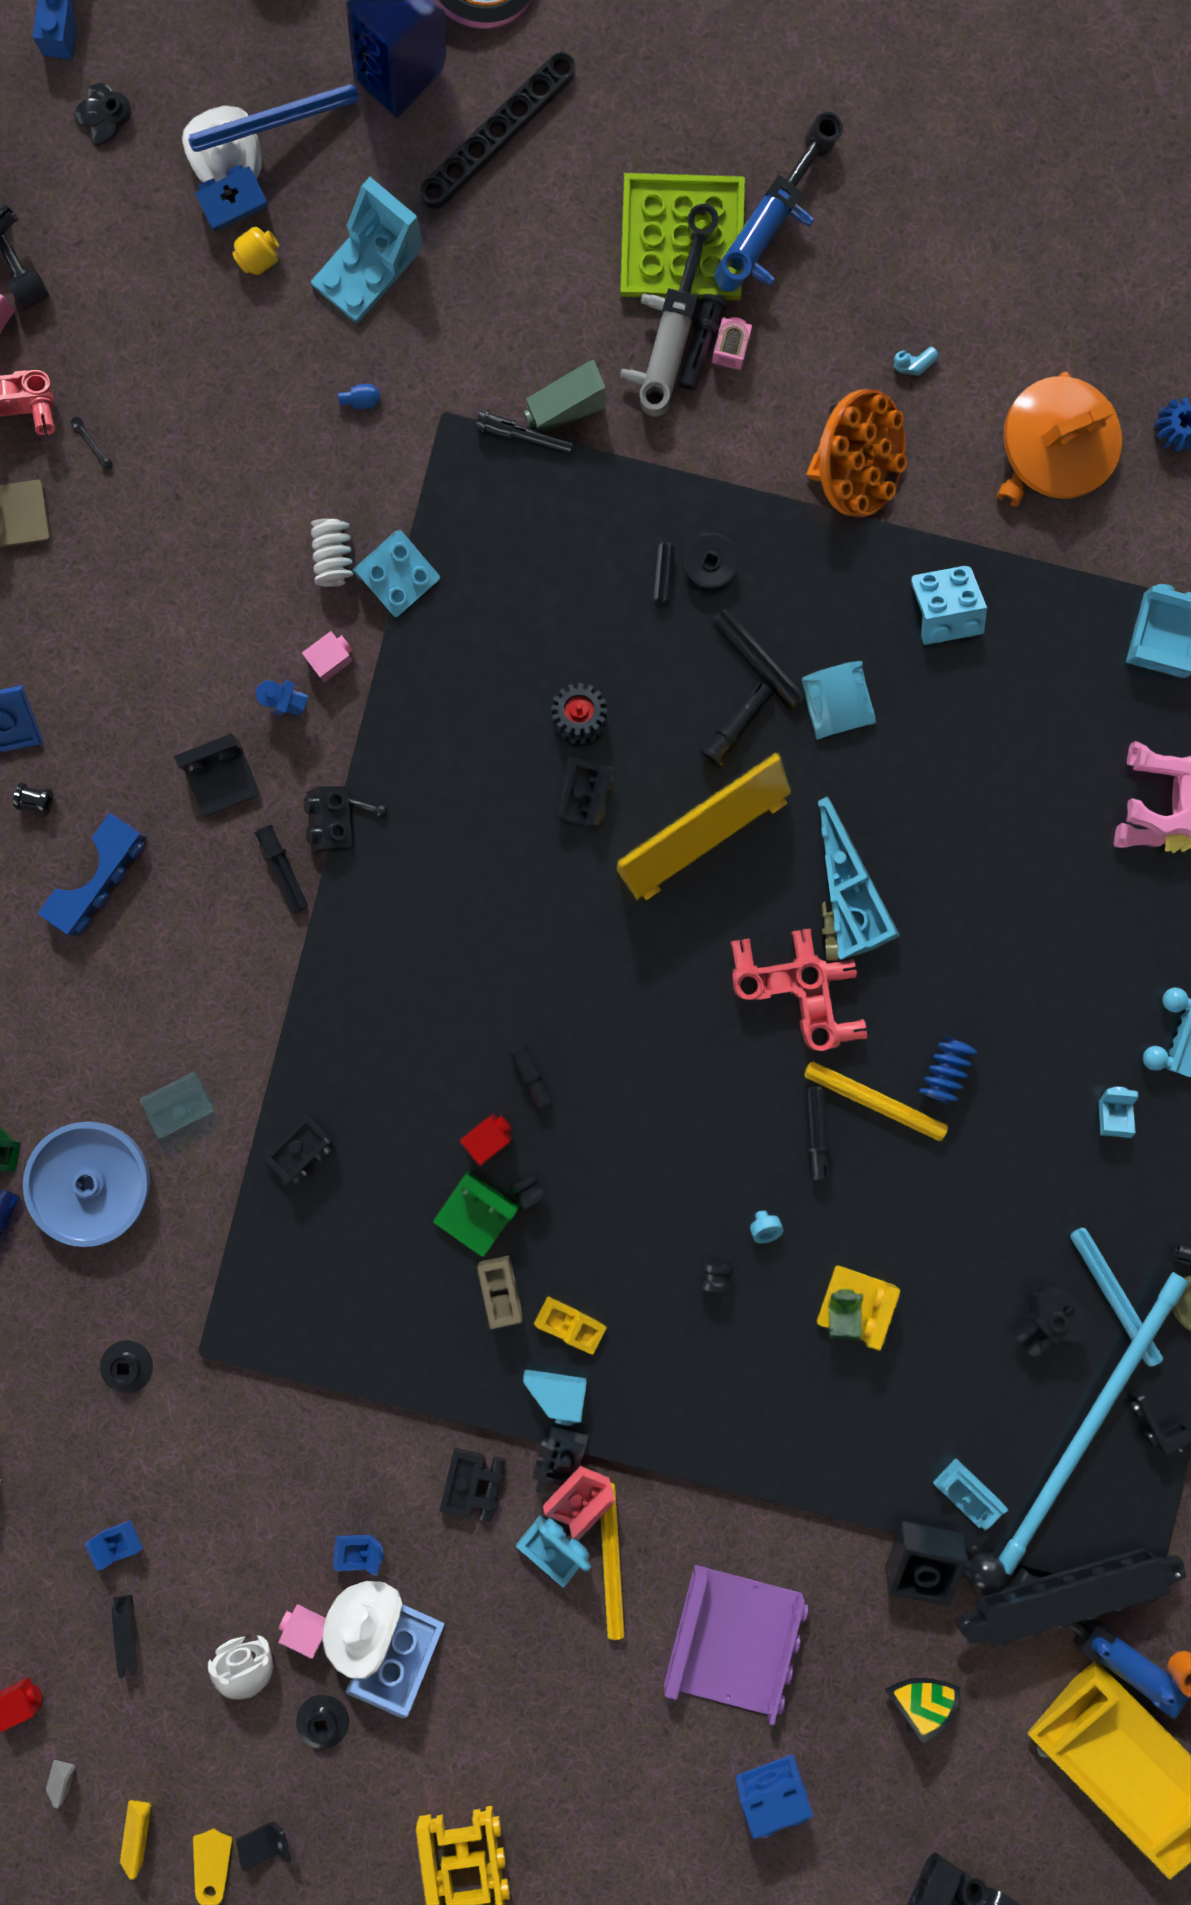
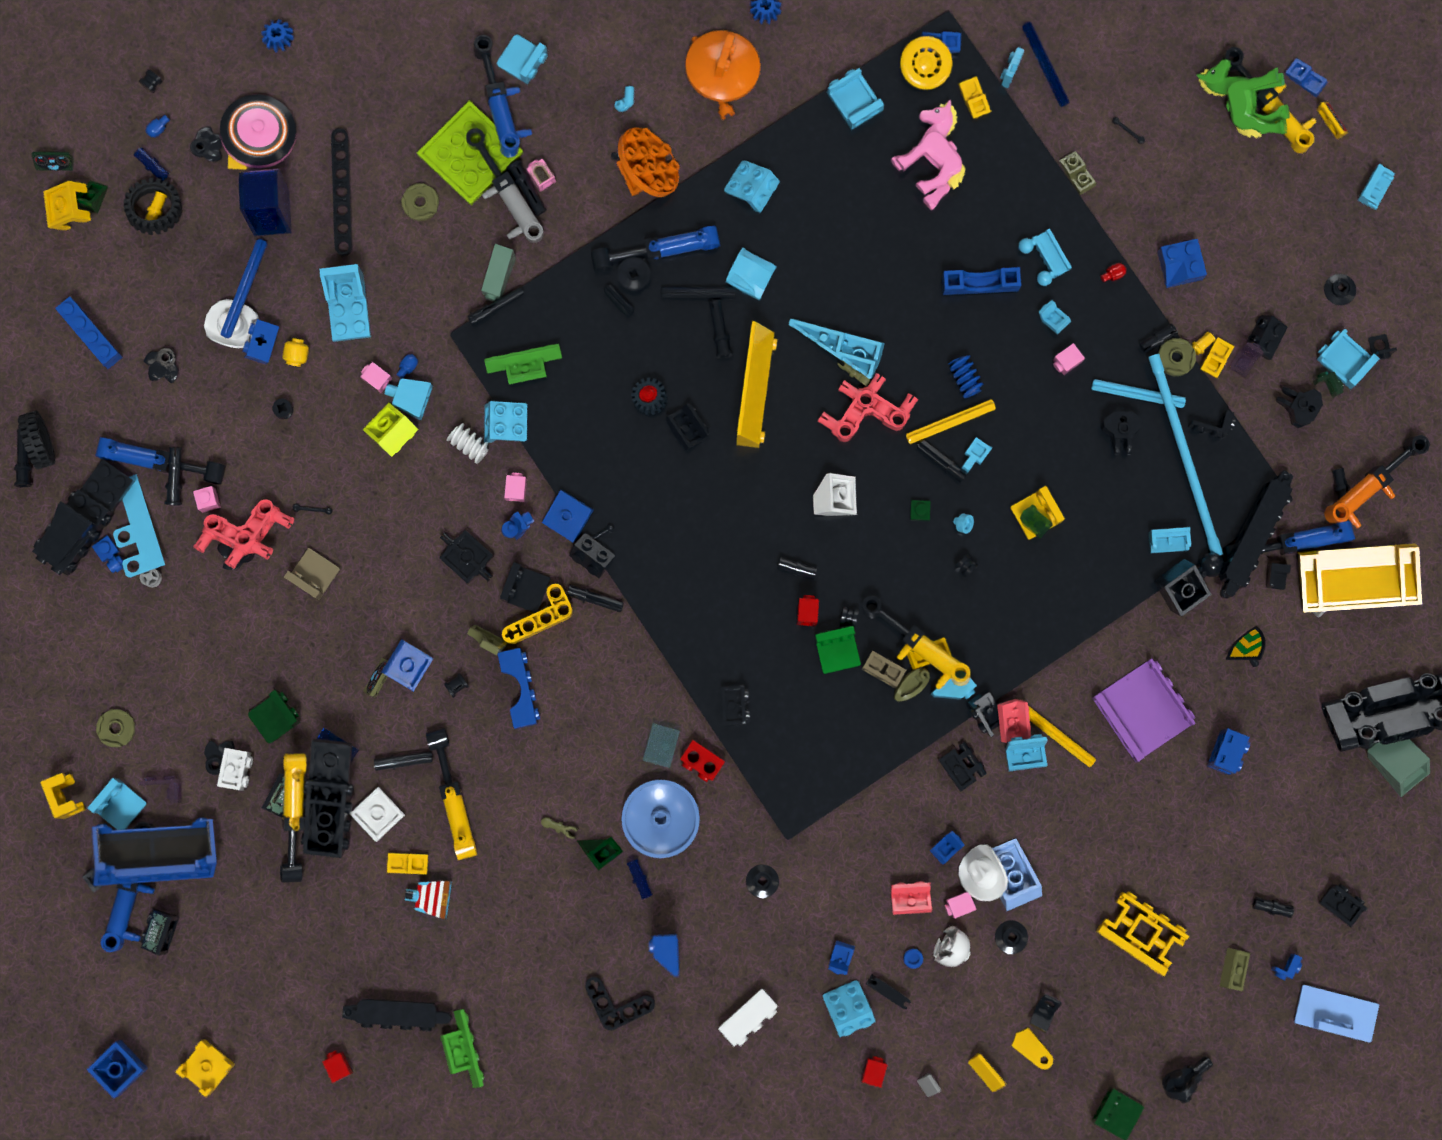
camera: 45 degrees left, 5 degrees down
none -> black wheel [272,398,294,420]
none -> bright pink brick [361,362,392,394]
none -> neon yellow slope [363,403,418,457]
none -> medium azure torso [385,379,433,420]
none -> olive tile [401,183,439,221]
none -> black plate [439,530,494,584]
none -> olive tile [467,625,508,655]
none -> bright green bracket [484,344,562,384]
none -> medium azure bracket [497,35,548,84]
none -> yellow beam [502,584,573,644]
none -> blue plate [542,490,593,543]
none -> piece [591,226,720,272]
none -> red brick [680,740,725,782]
none -> white slope [813,473,857,516]
none -> medium azure bracket [823,981,876,1037]
none -> yellow piece [862,595,970,690]
none -> coral bracket [891,881,932,915]
none -> olive arm [894,668,930,702]
none -> blue tile [903,949,923,969]
none -> dark green plate [910,500,931,521]
none -> blue arch [942,267,1021,295]
none -> medium azure plate [961,437,992,473]
none -> bright pink brick [1053,343,1085,375]
none -> black panel [1266,563,1291,590]

